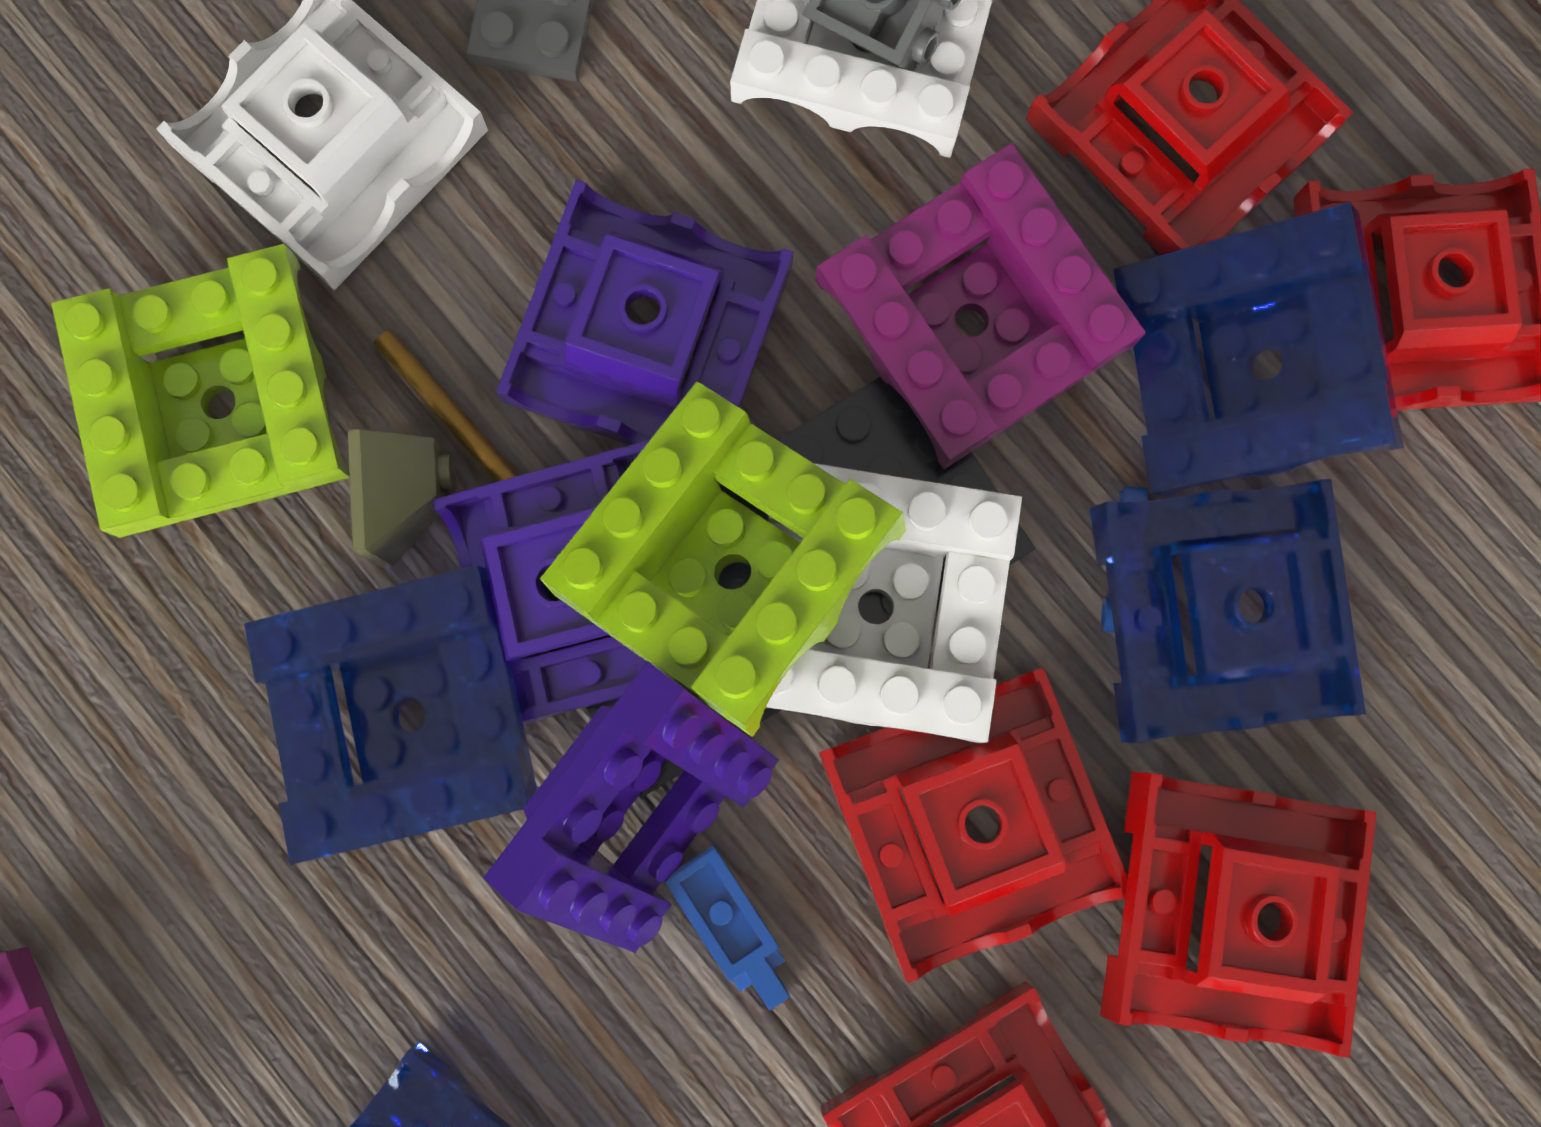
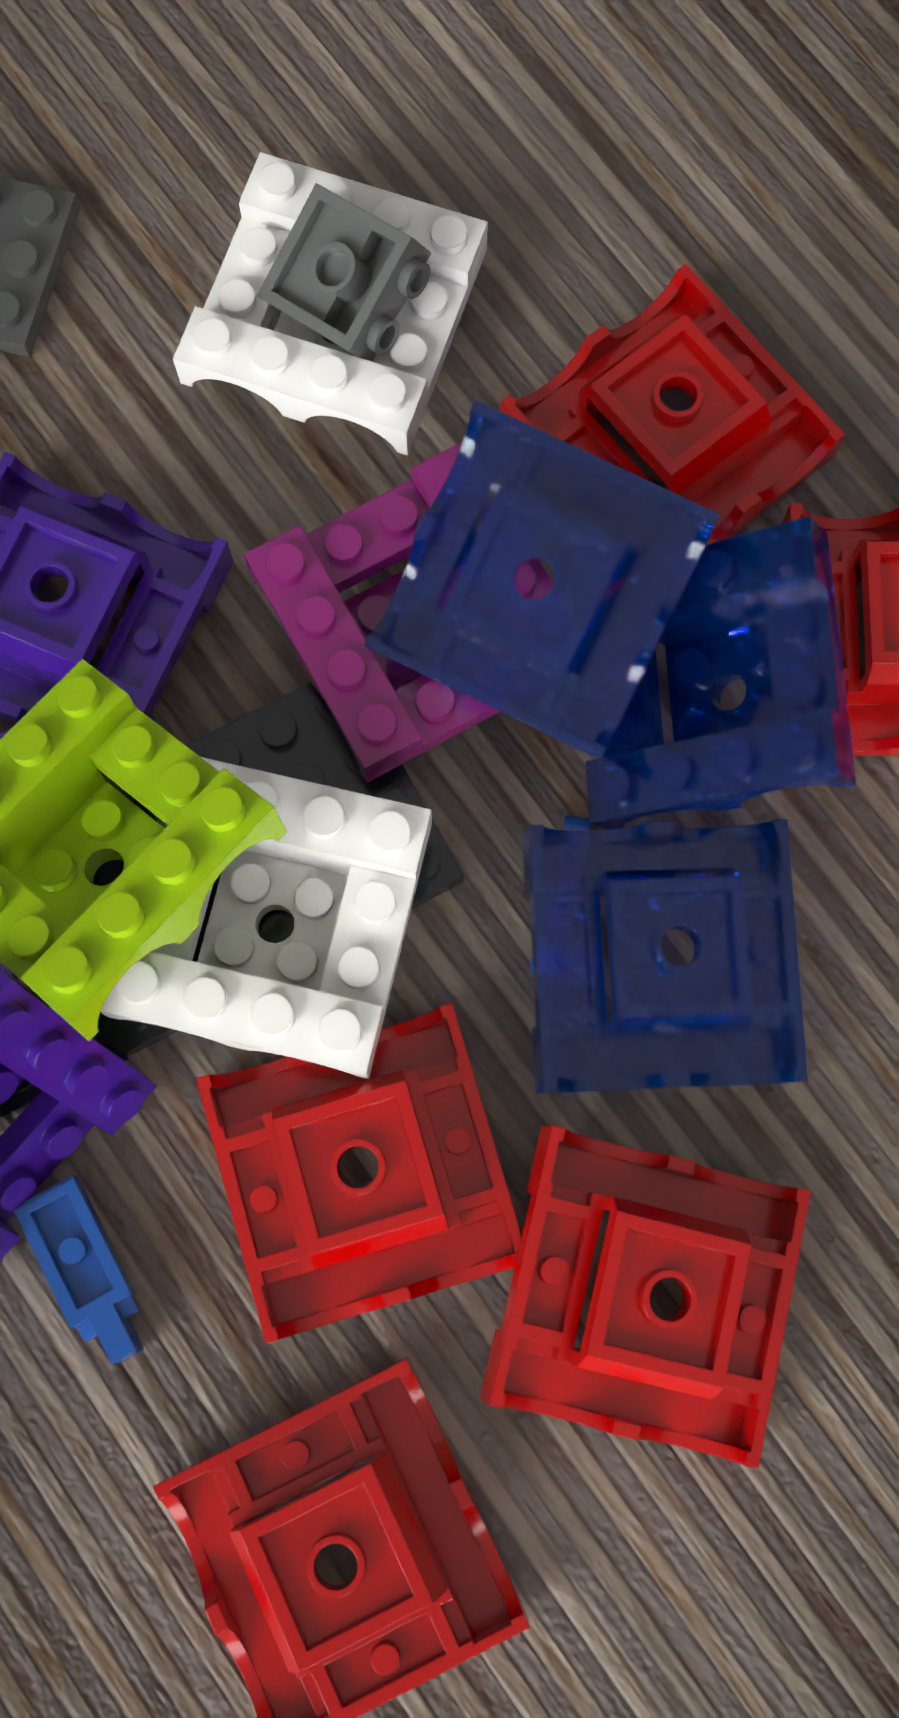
camera: 10 degrees right, 5 degrees down
none -> clear blue piece [364,400,720,760]

